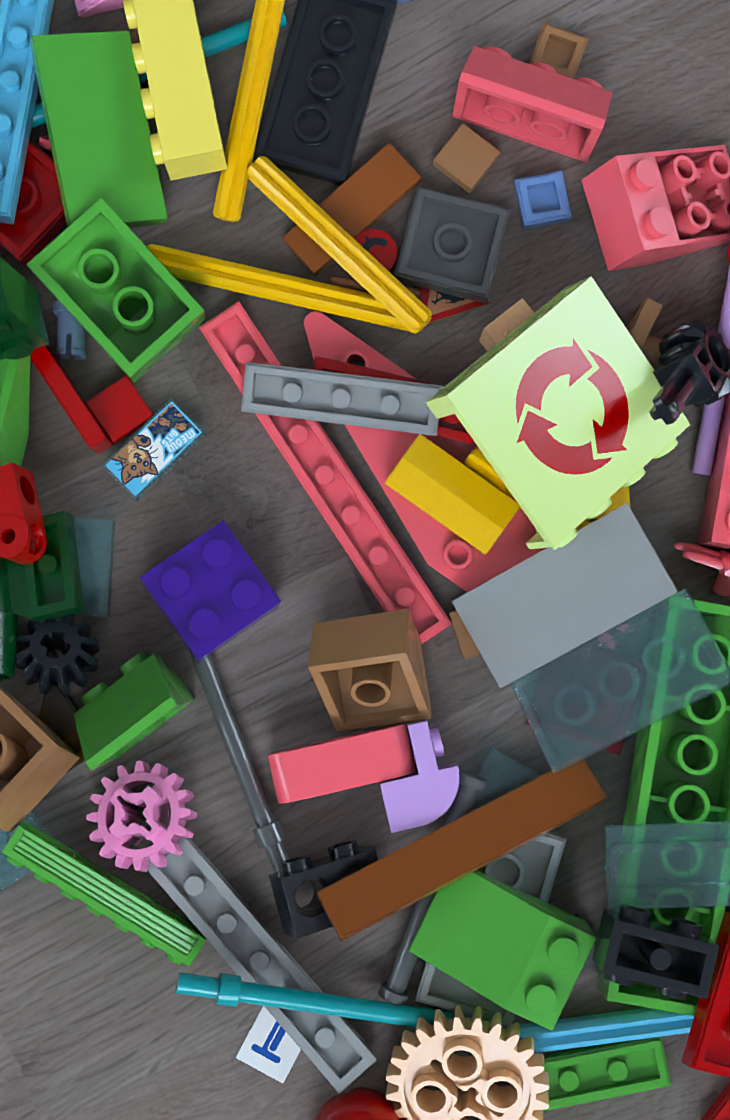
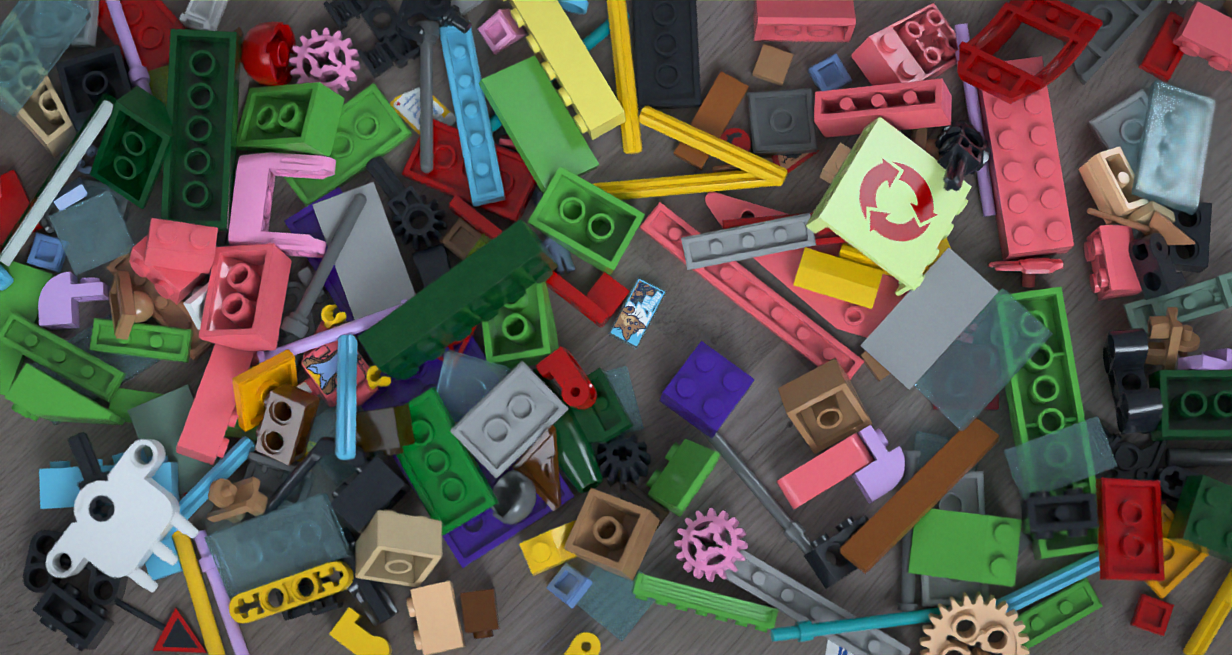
camera: 10 degrees left, 5 degrees down
none -> coral brick [814,78,952,138]

